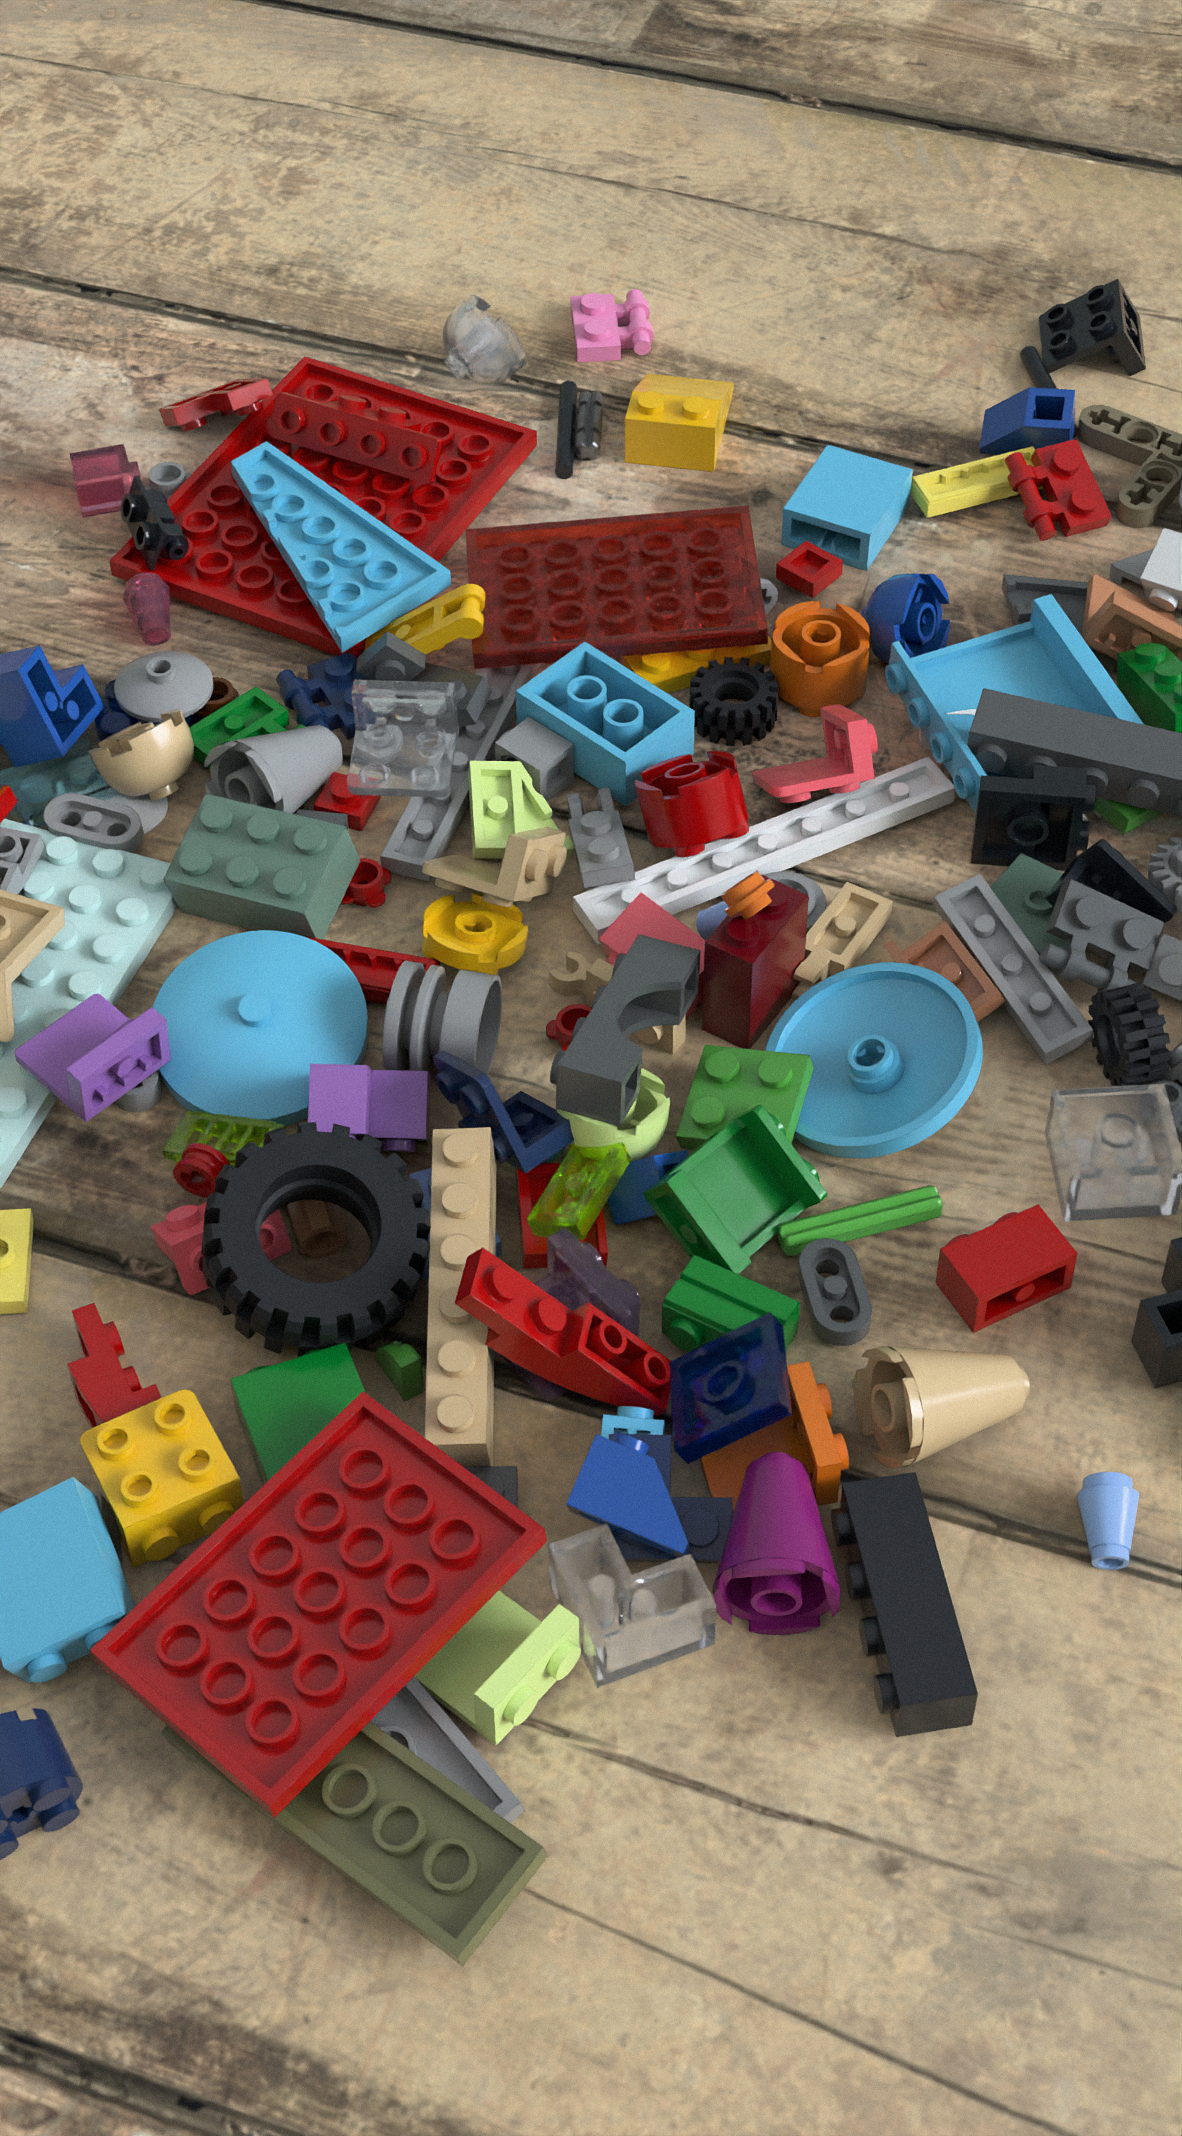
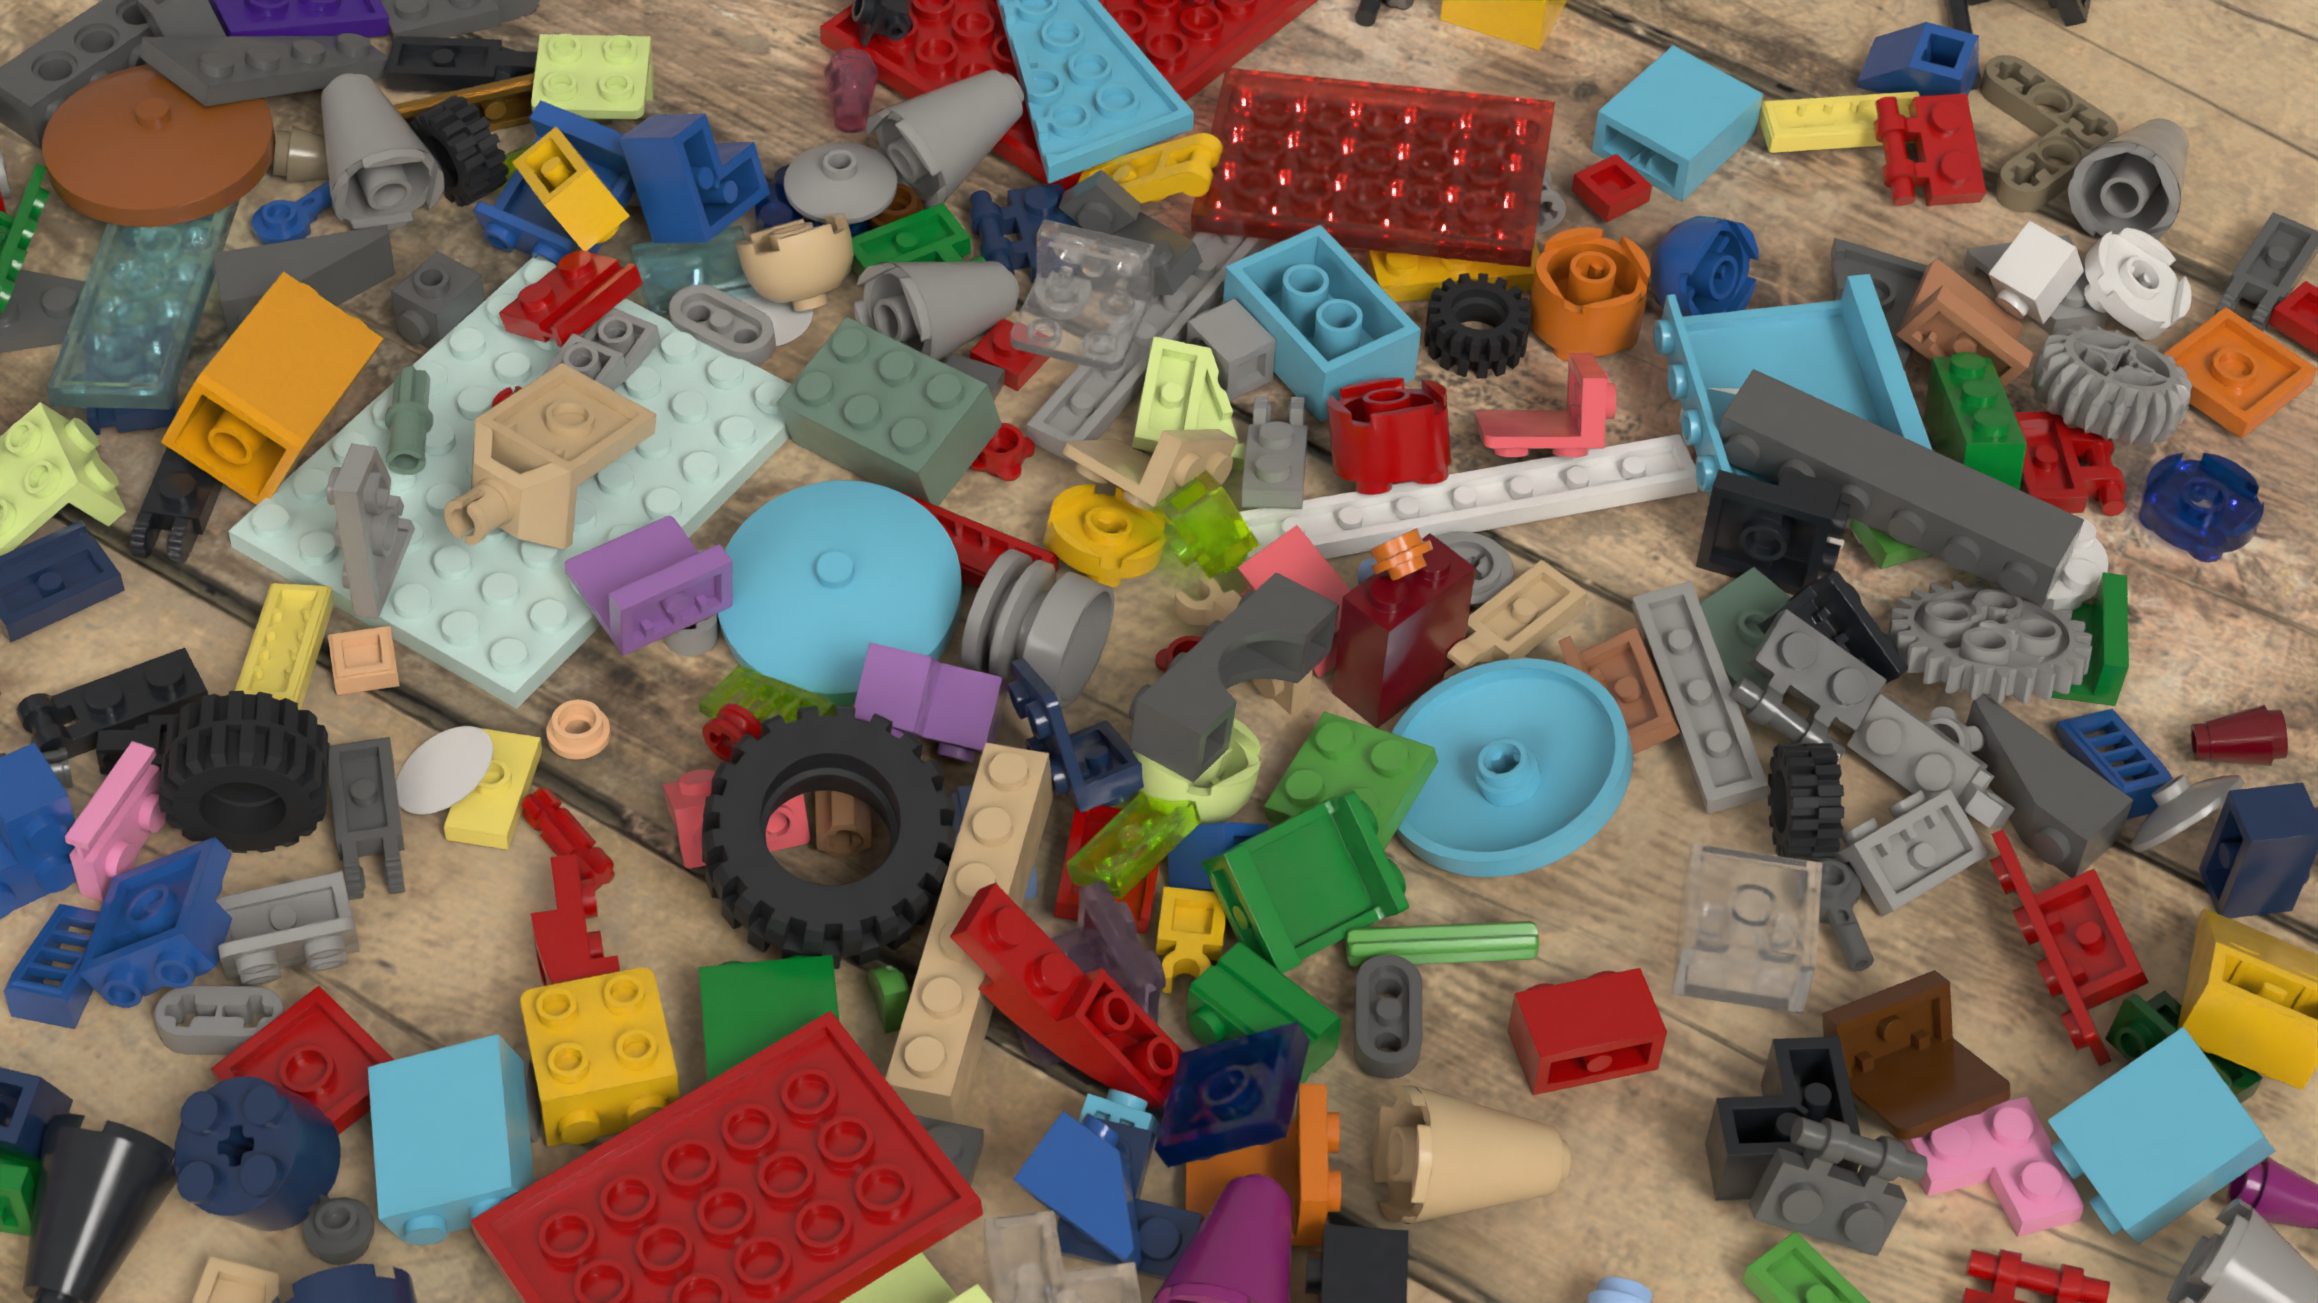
camera: 10 degrees right, 0 degrees up
none -> red axle [521,787,615,891]
none -> light nougat plate [546,699,611,760]
none -> light grey cone [866,69,1024,210]
none -> clear neon green brick [1156,470,1260,579]
none -> yellow plate [1156,887,1226,994]

